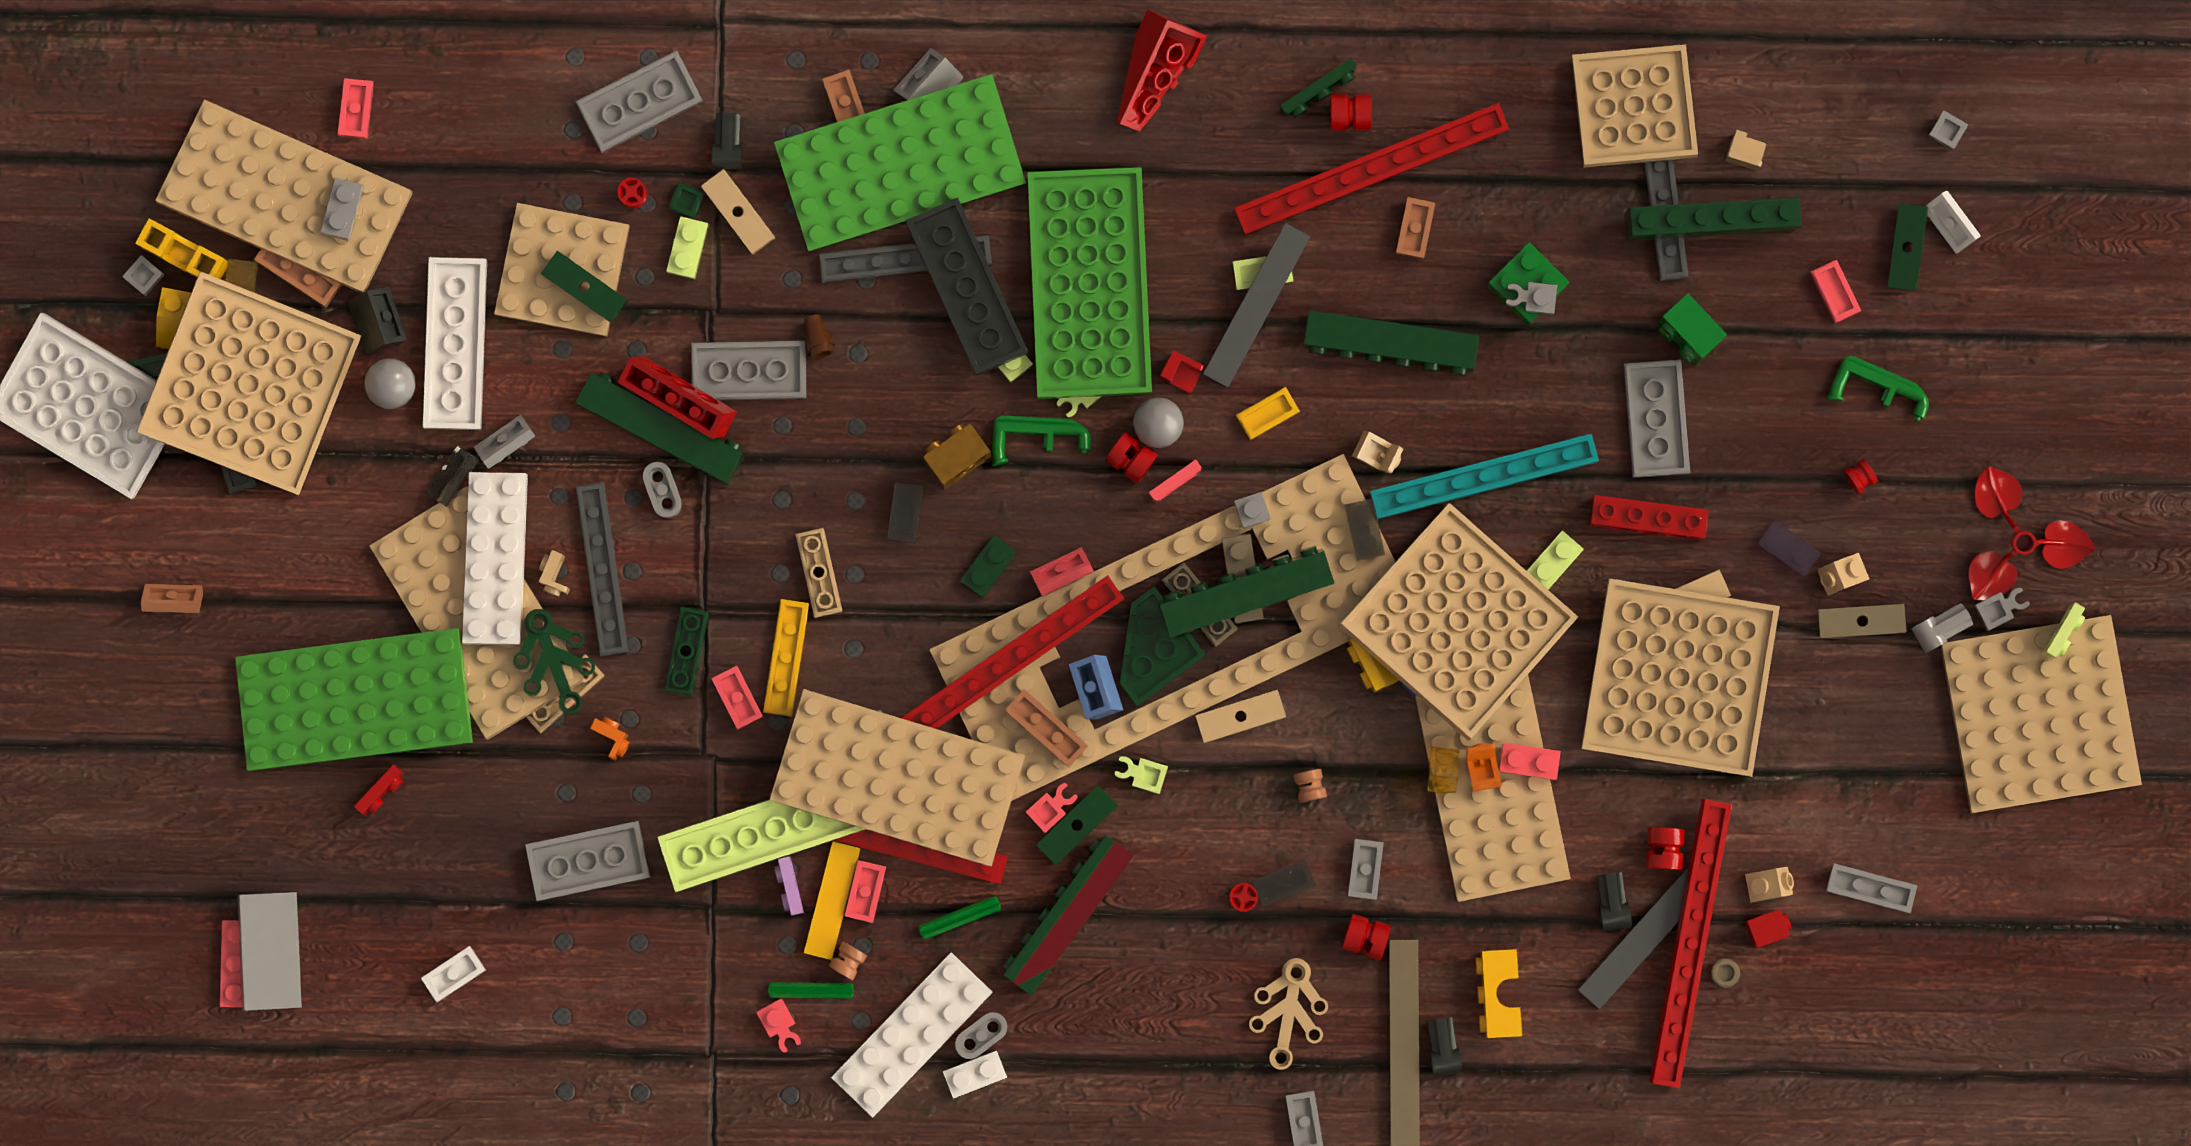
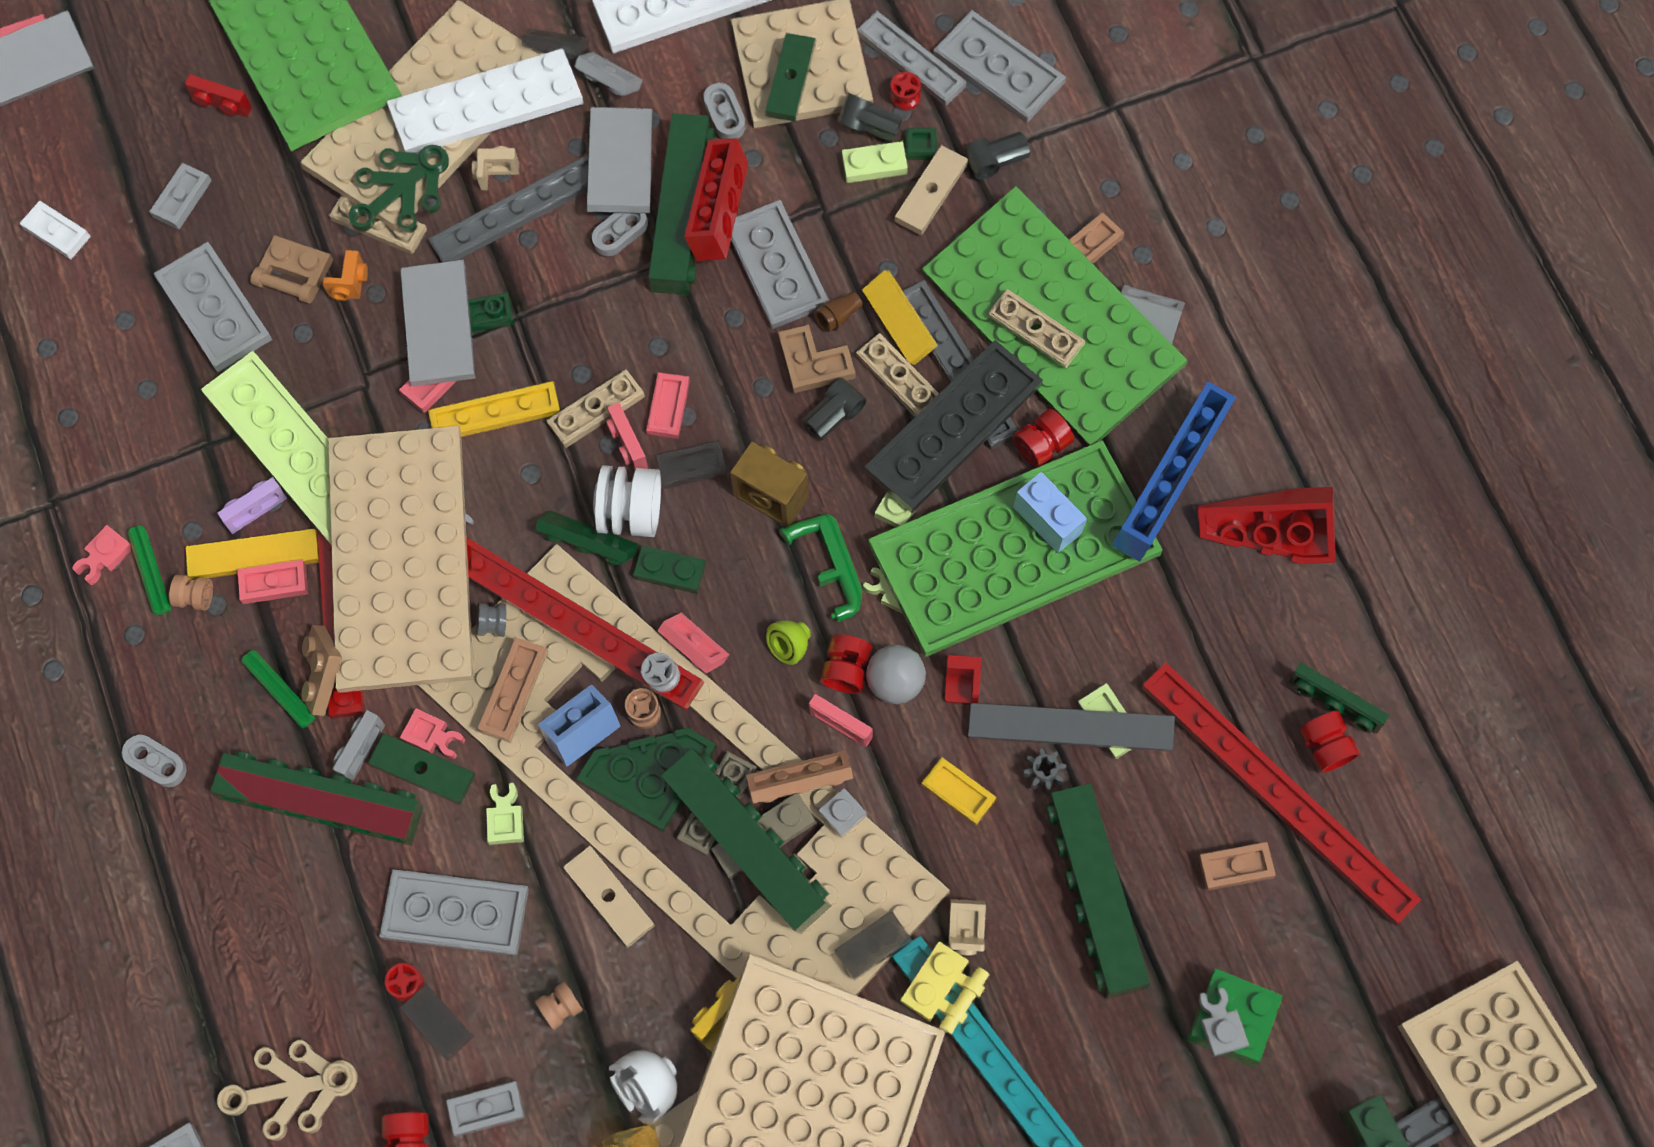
camera: 70 degrees right, 15 degrees down
white plate [831,952,993,1117] -> none
white plate [943,1051,1007,1099] -> none
none -> light grey plate [149,163,211,230]
none -> medium nougat plate [251,235,333,304]
none -> medium nougat plate [302,625,342,716]
none -> light grey plate [333,710,385,783]
none -> light grey tile [379,869,529,956]
none -> light grey tile [401,260,476,387]
none -> dark grey wheel [476,603,506,637]
none -> dark green tile [535,510,639,565]
none -> light grey tile [587,107,652,213]
none -> white wheel [593,465,661,537]
none -> coral plate [606,403,648,470]
none -> white cylinder [609,1050,677,1125]
none -> nougat wheel [625,688,661,730]
none -> light grey wheel [641,653,680,692]
none -> coral tile [646,372,690,439]
none -> light grey plate [704,83,746,139]
none -> nougat plate [746,750,853,804]
none -> lime brick [766,620,811,665]
none -> medium nougat plate [778,325,856,393]
none -> pearl dark grey piece [802,378,867,441]
none -> pearl dark grey piece [837,93,903,142]
none -> tan tile [856,333,939,417]
none -> light grey tile [857,11,966,107]
none -> yellow tile [862,270,938,365]
none -> light yellow plate [901,942,989,1034]
none -> tan tile [988,289,1085,369]
none -> red wheel [1012,408,1074,468]
none -> light blue brick [1013,472,1087,553]
none -> dark grey gear [1023,748,1066,793]
none -> blue brick [1112,381,1236,562]

